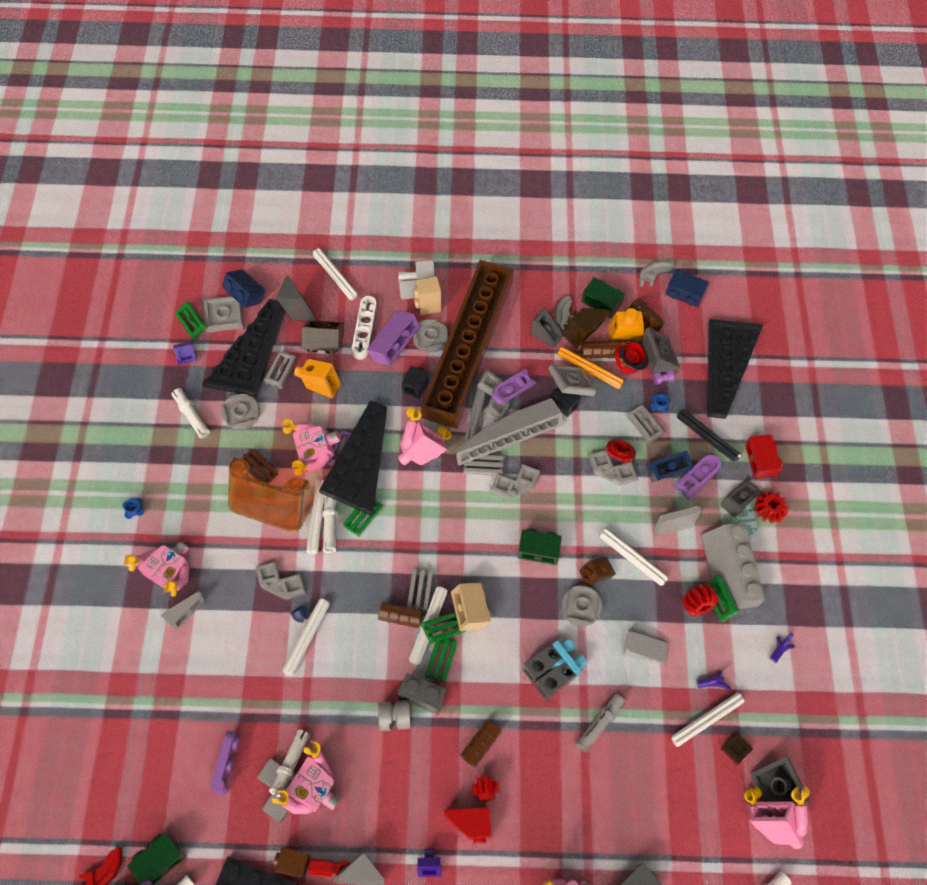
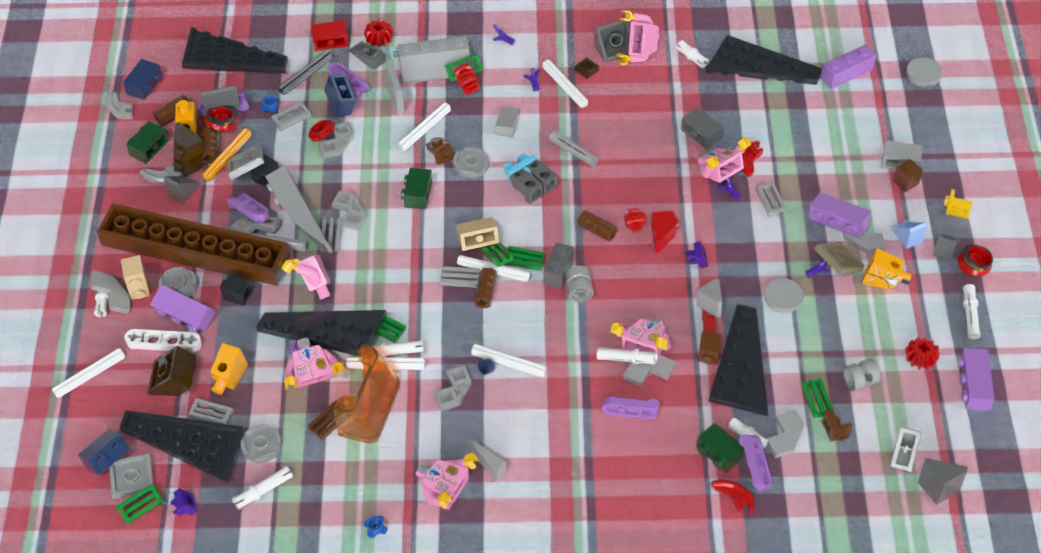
camera: 90 degrees left, 10 degrees down
dark grey slope [276,275,316,321] -> none

